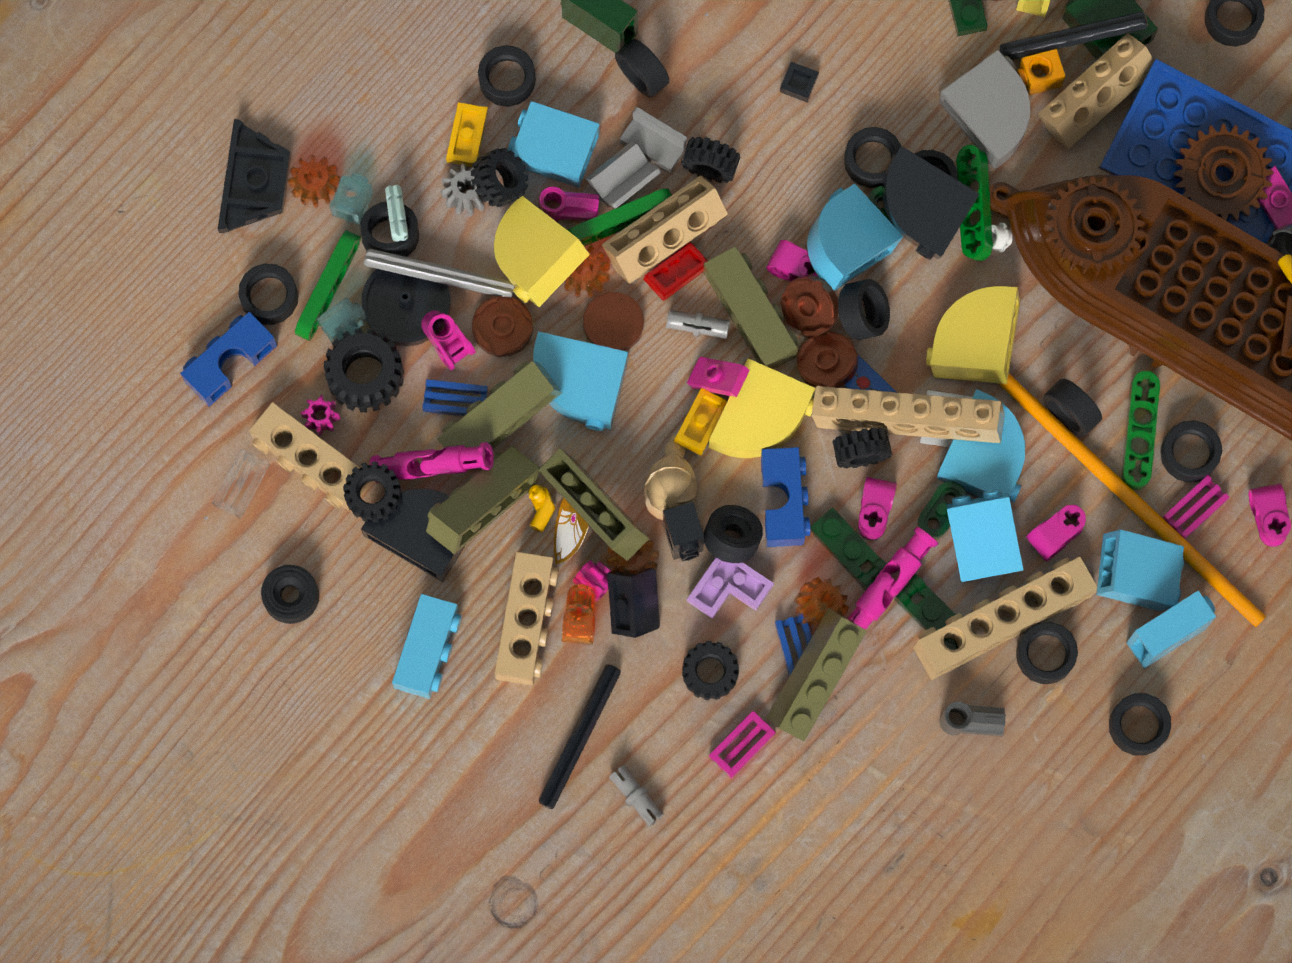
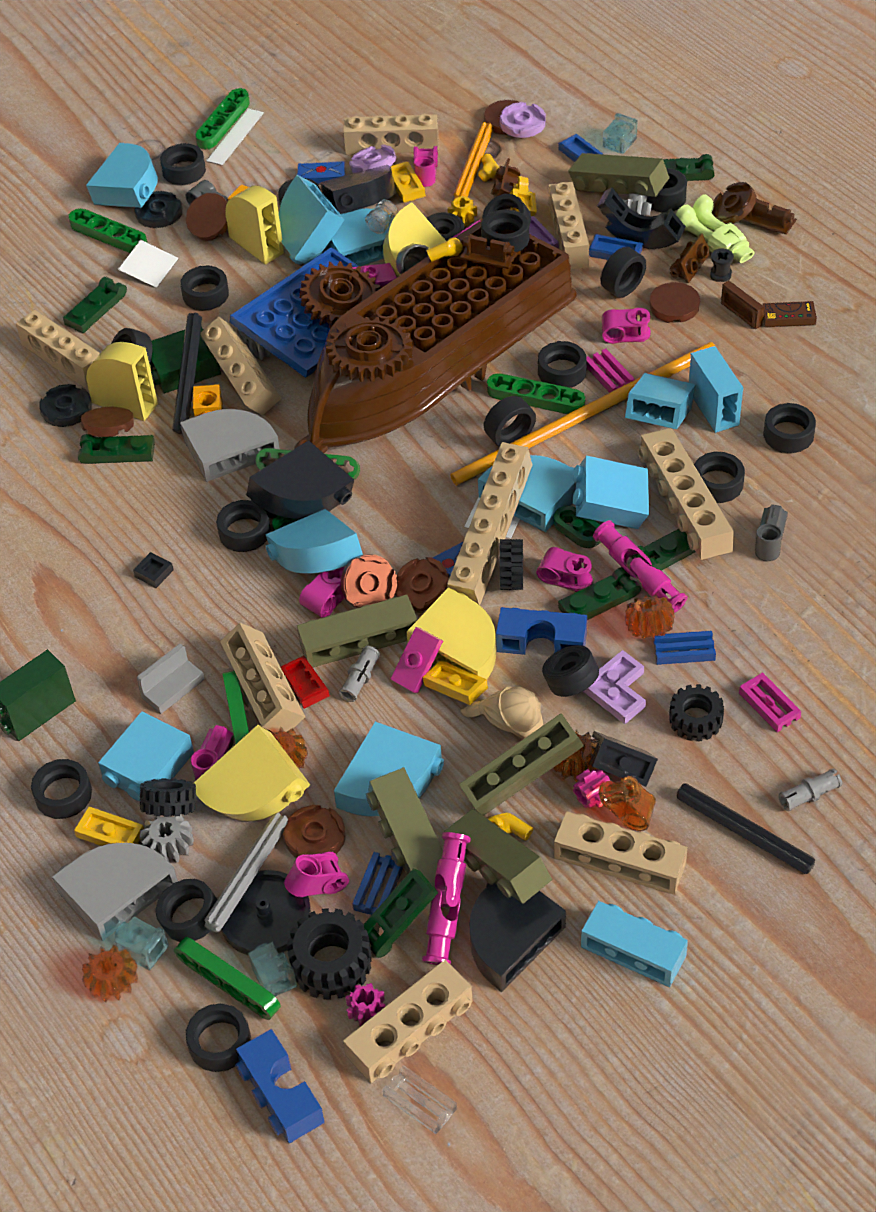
camera: 75 degrees left, 25 degrees down
black wing [217,119,291,233] -> none
black tyre [261,565,319,624] -> none
black tyre [343,462,402,523] -> none
light aqua axle [385,185,408,242] -> none
sticker [554,497,589,565] -> none
copper tile [583,292,644,351] -> none
light grey panel [586,141,661,209] -> none
black tyre [615,39,670,98] -> none
black brick [663,502,704,561] -> none
black tyre [681,137,740,183] -> none
olive brick [766,608,867,741] -> none
black tyre [838,279,890,340] -> none
light yellow brick [926,286,1020,384] -> none
white plate [992,223,1013,253] -> none
dark pink piece [1026,505,1086,562] -> none
none -> light grey brick [52,843,178,941]
none -> dark green plate [364,869,438,958]

